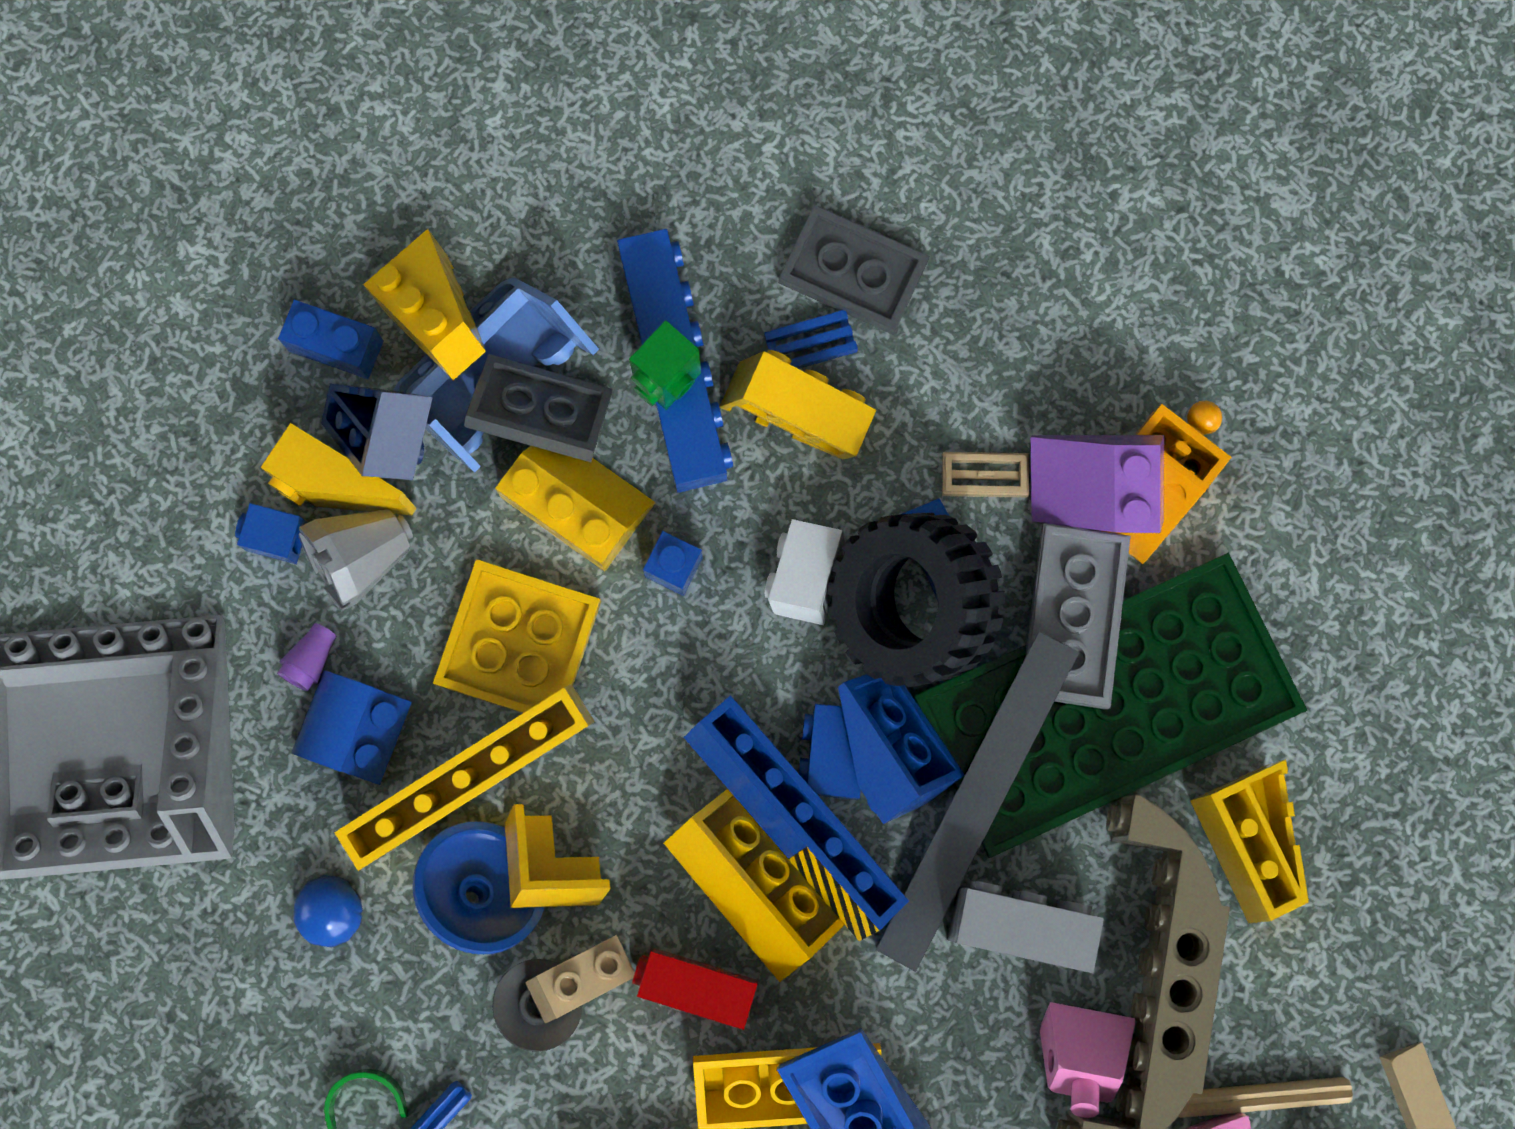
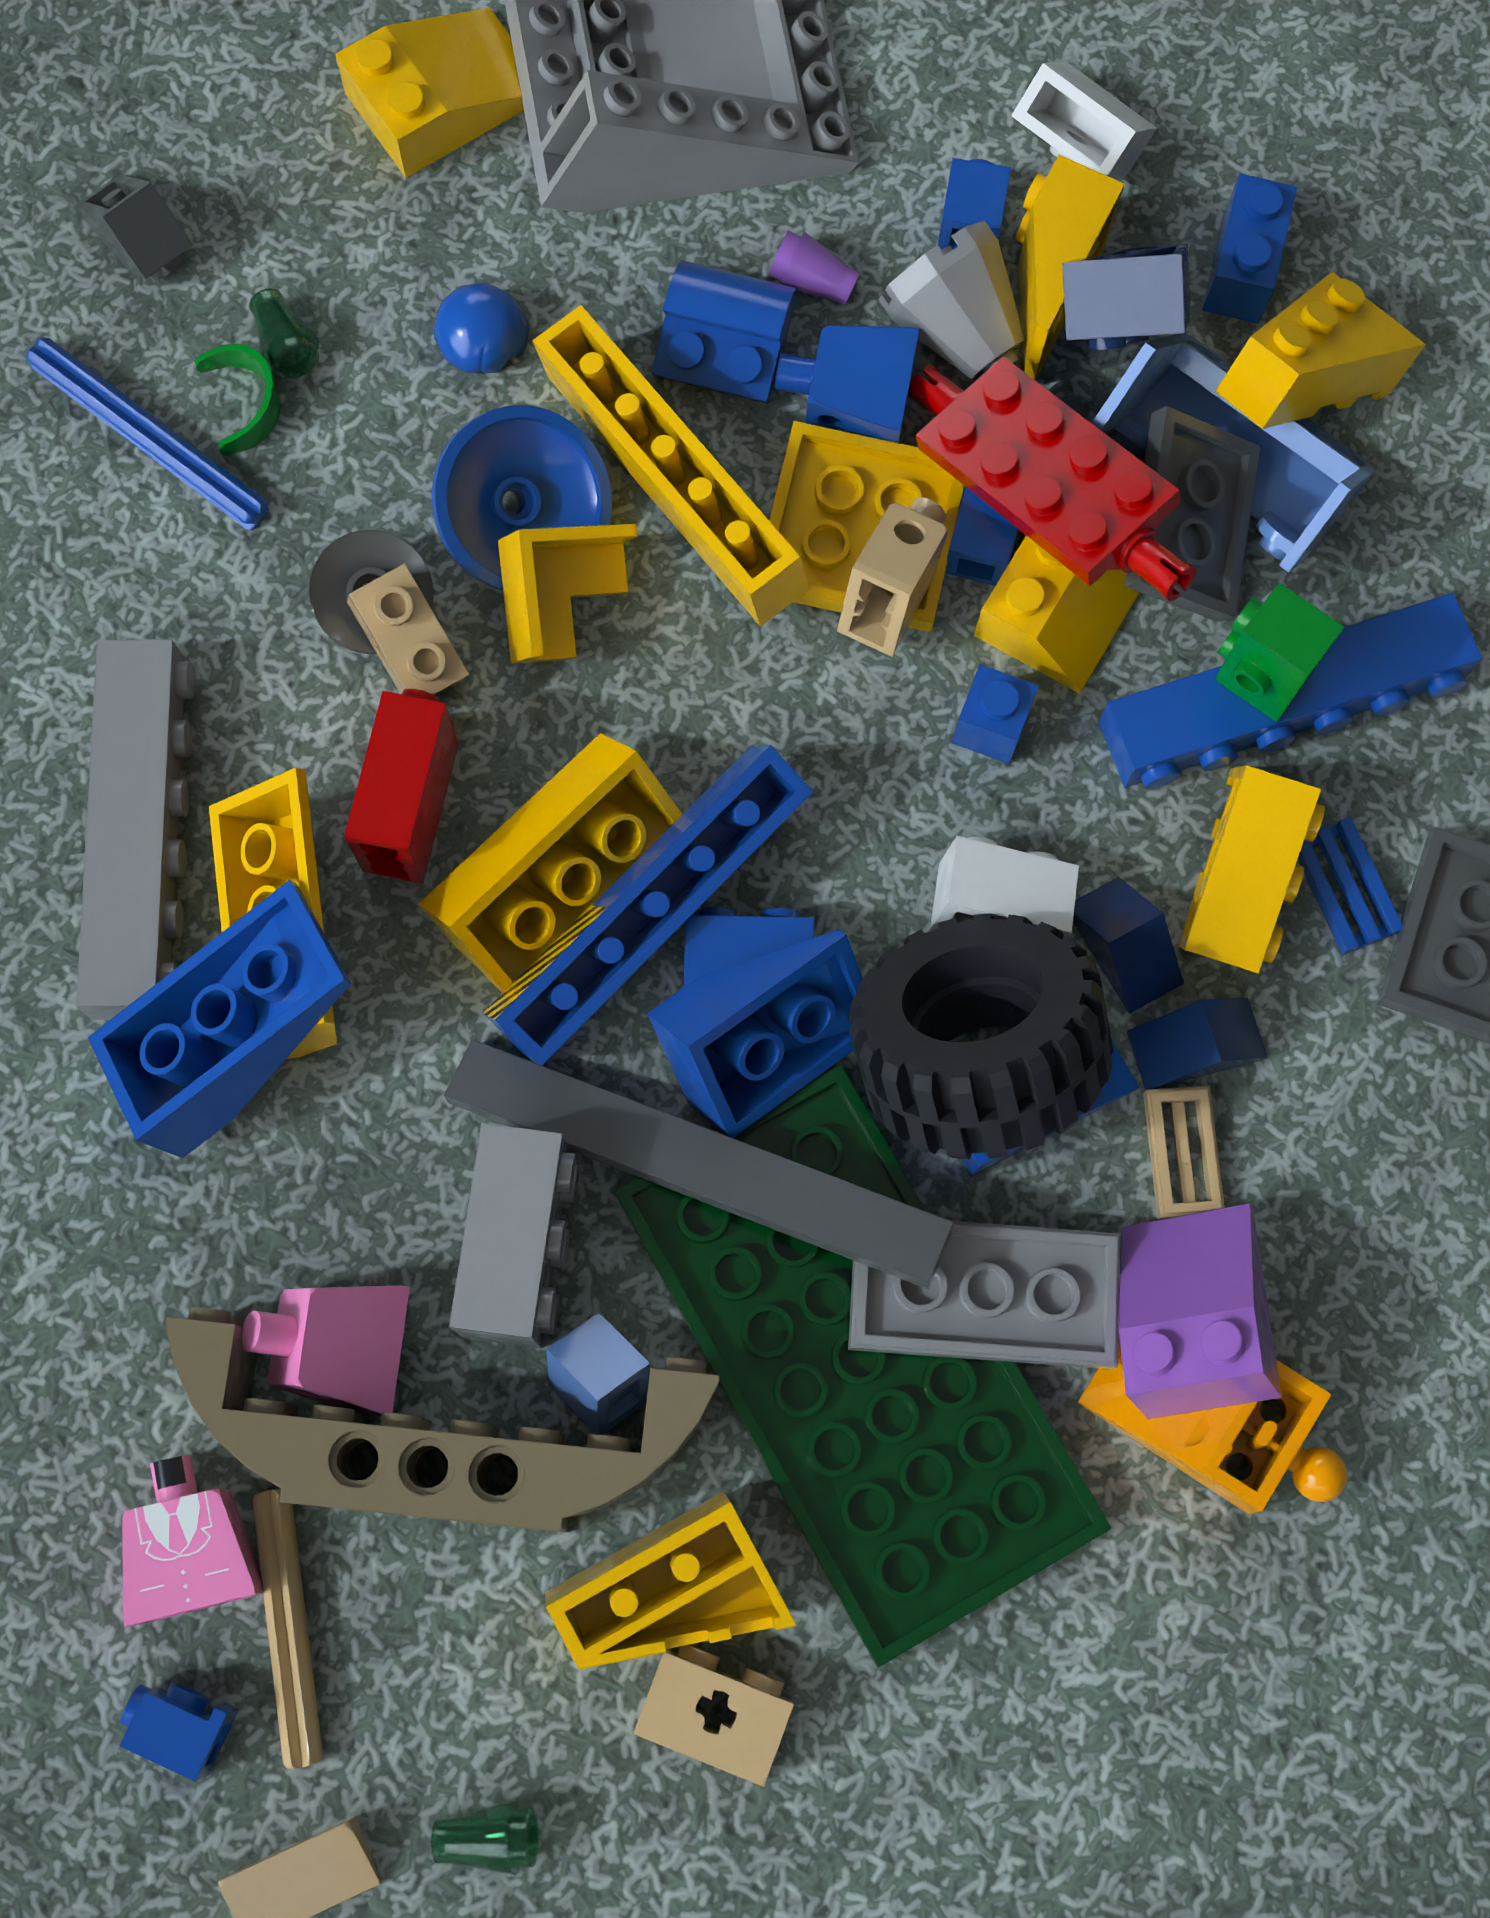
camera: 85 degrees right, 5 degrees down
none -> clear green cone [249,288,319,379]
none -> yellow slope [335,8,524,178]
none -> clear green cone [431,1801,539,1875]
none -> medium blue panel [546,1314,650,1435]
none -> tan brick [633,1644,794,1787]
none -> blue torso [775,325,919,443]
none -> tan torso [837,498,948,657]
none -> red plate [909,357,1196,602]
none -> blue brick [945,487,1018,586]
none -> white brick [1011,61,1157,180]
none -> dark blue slope [1073,877,1184,1014]
none -> dark blue slope [1127,998,1268,1091]

